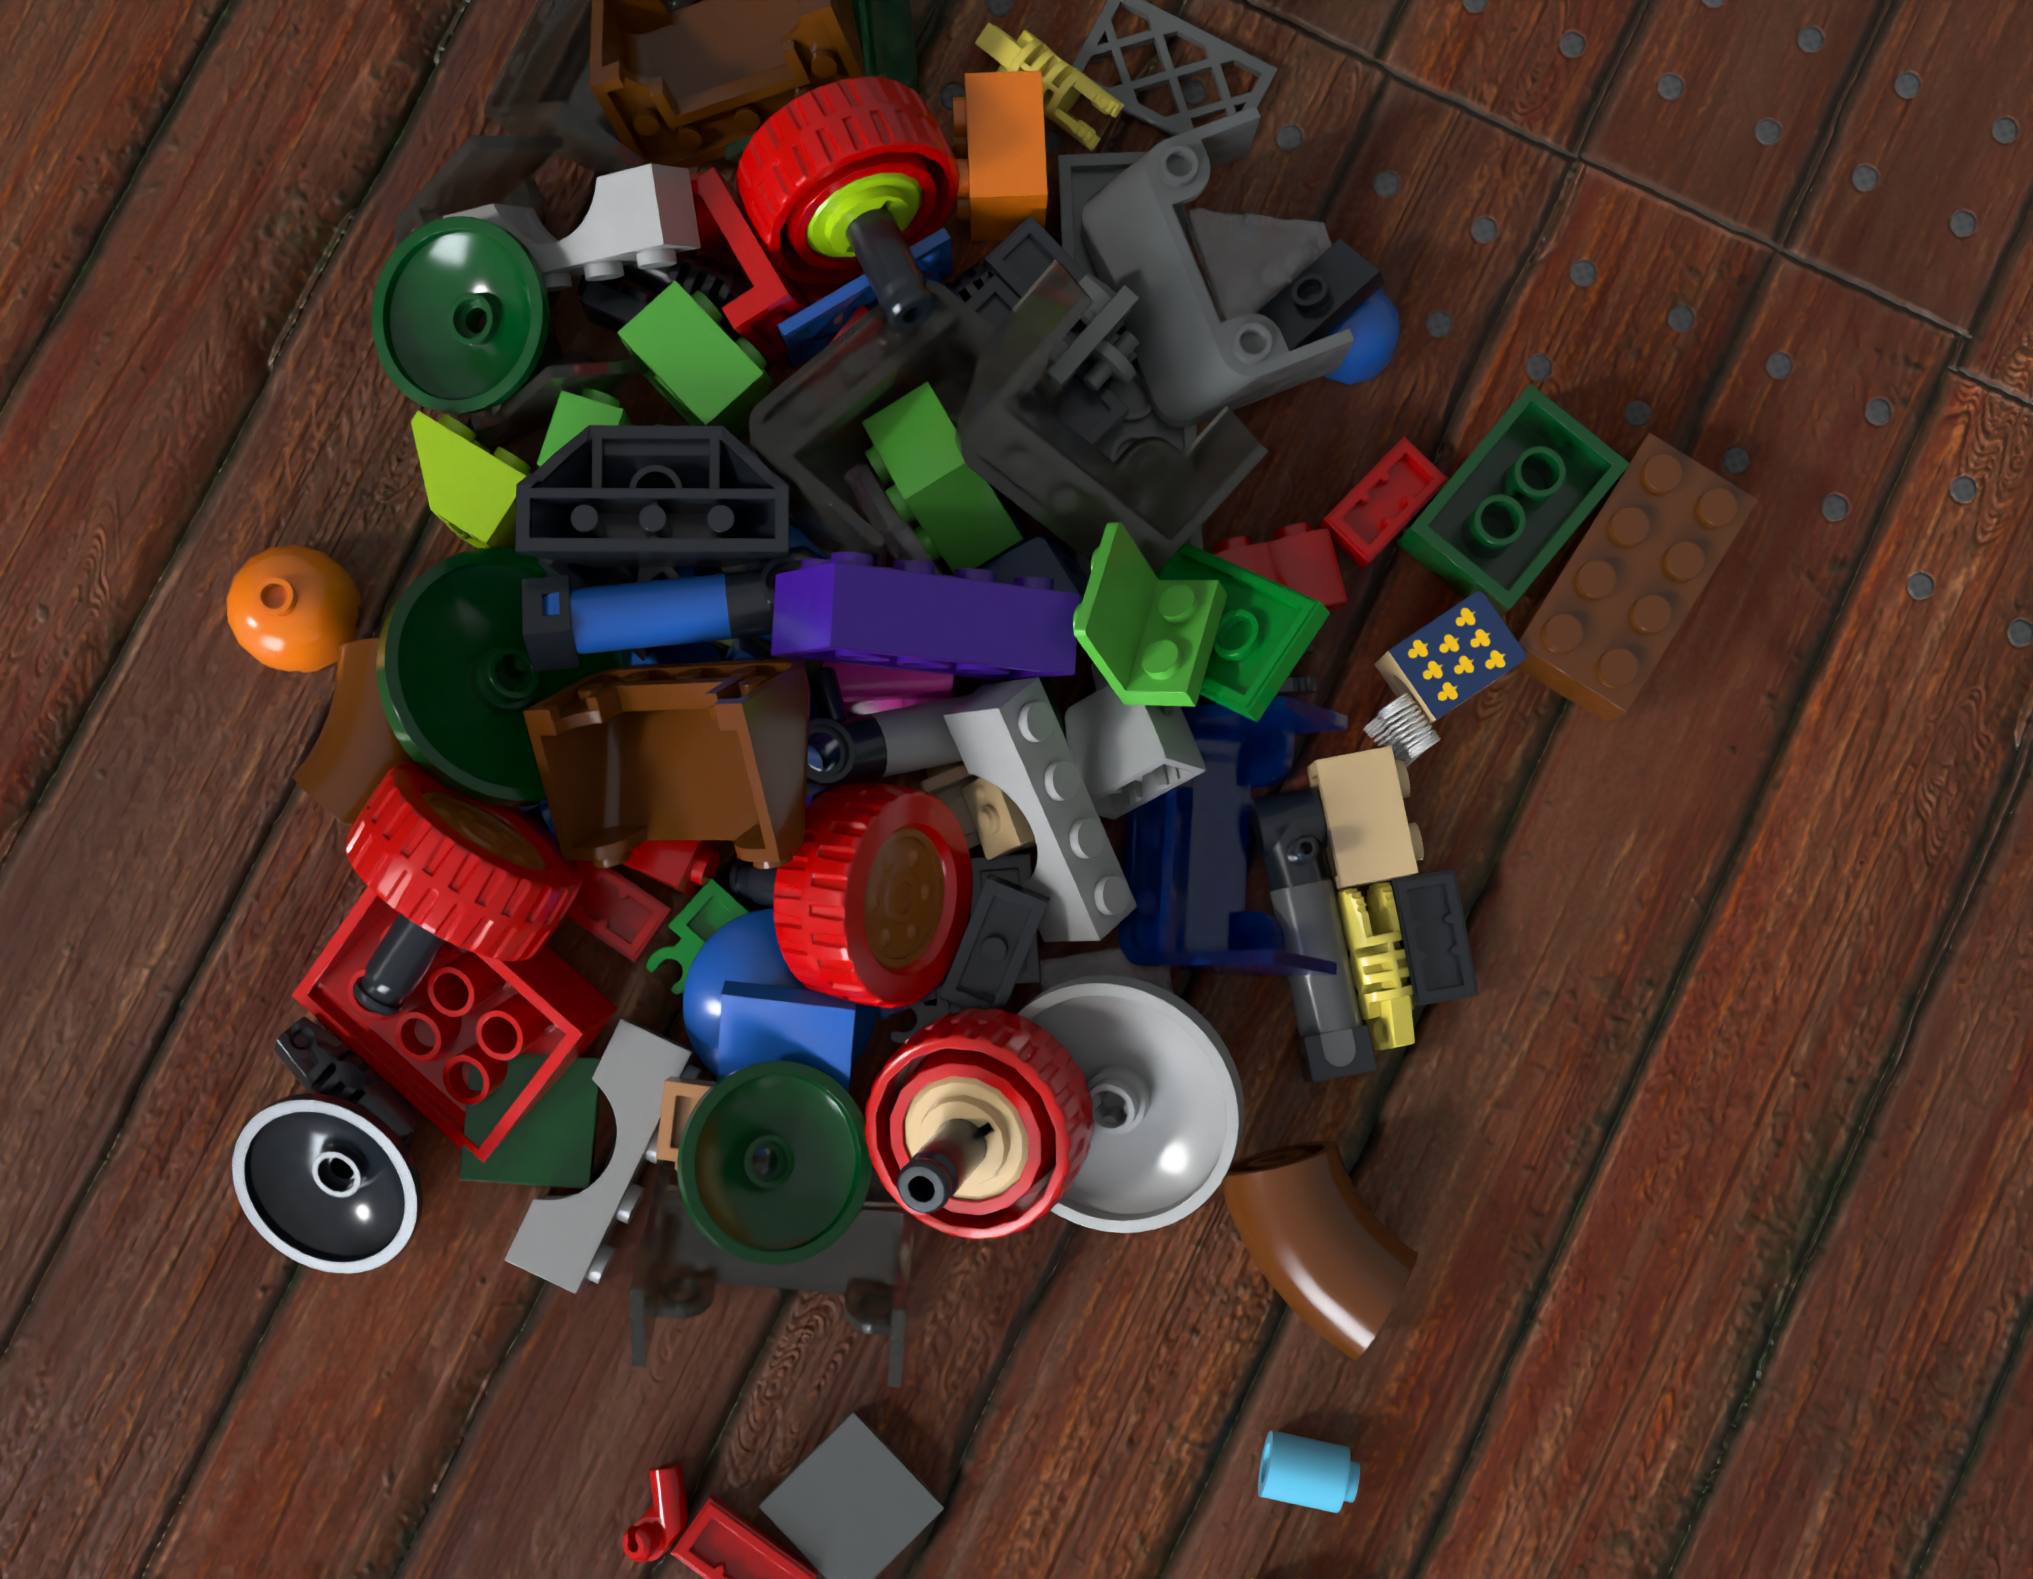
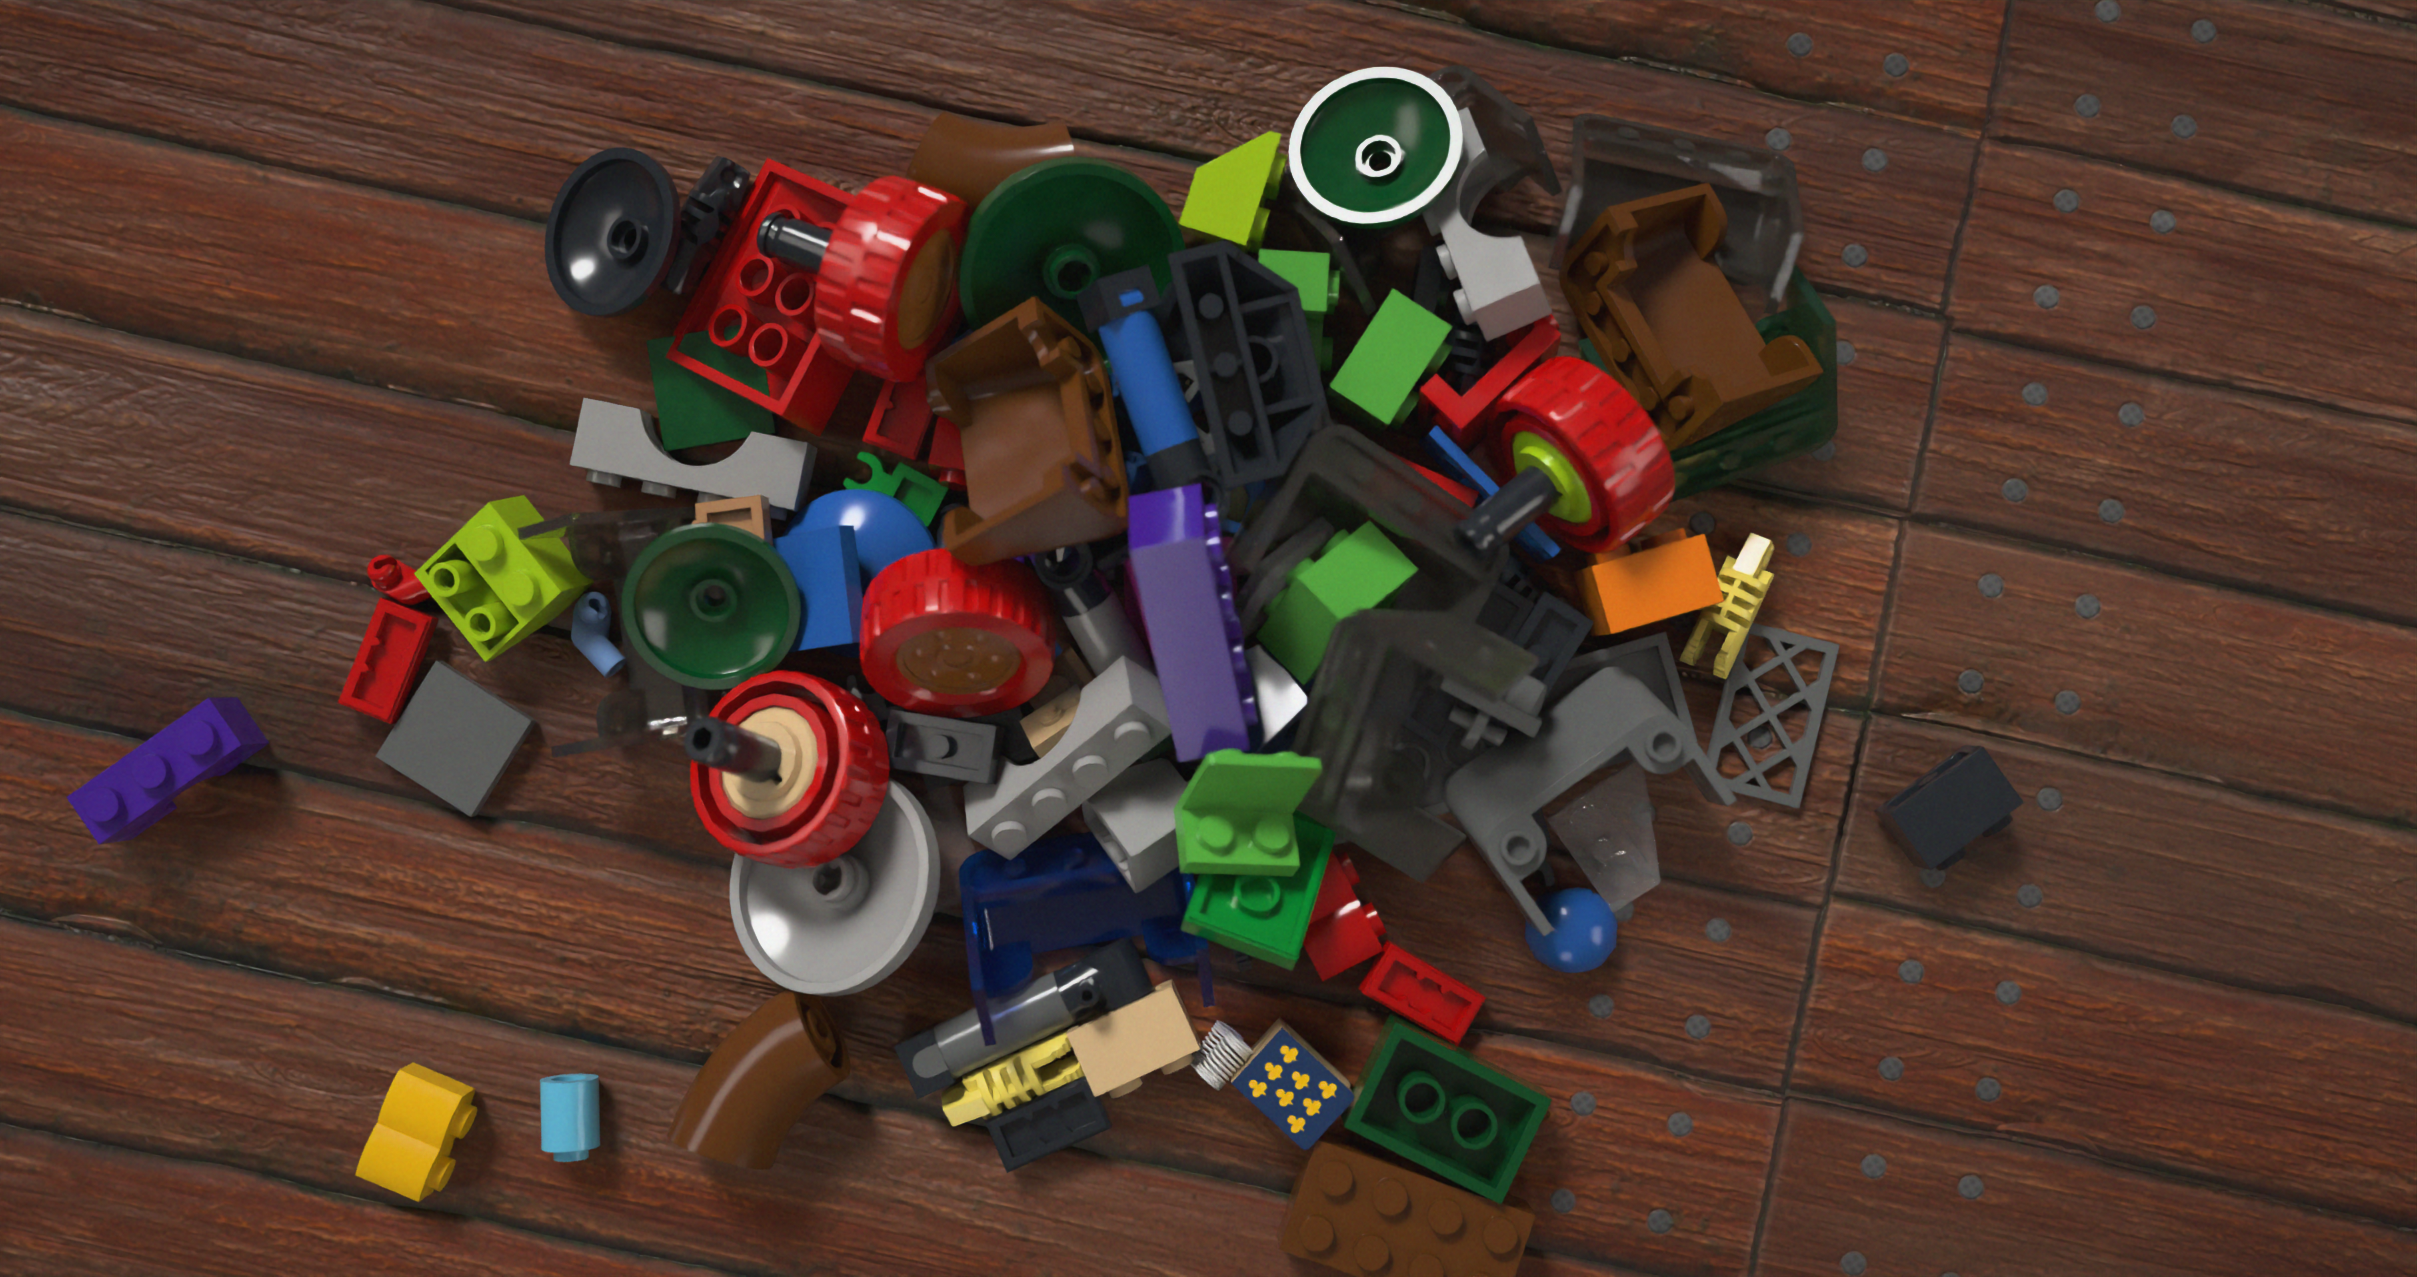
camera: 85 degrees right, 5 degrees up
orange cylinder [226,544,362,673] -> none
black plate [1256,239,1385,351] -> none
none -> lime slope [414,495,594,662]
none -> medium blue arm [571,592,627,678]

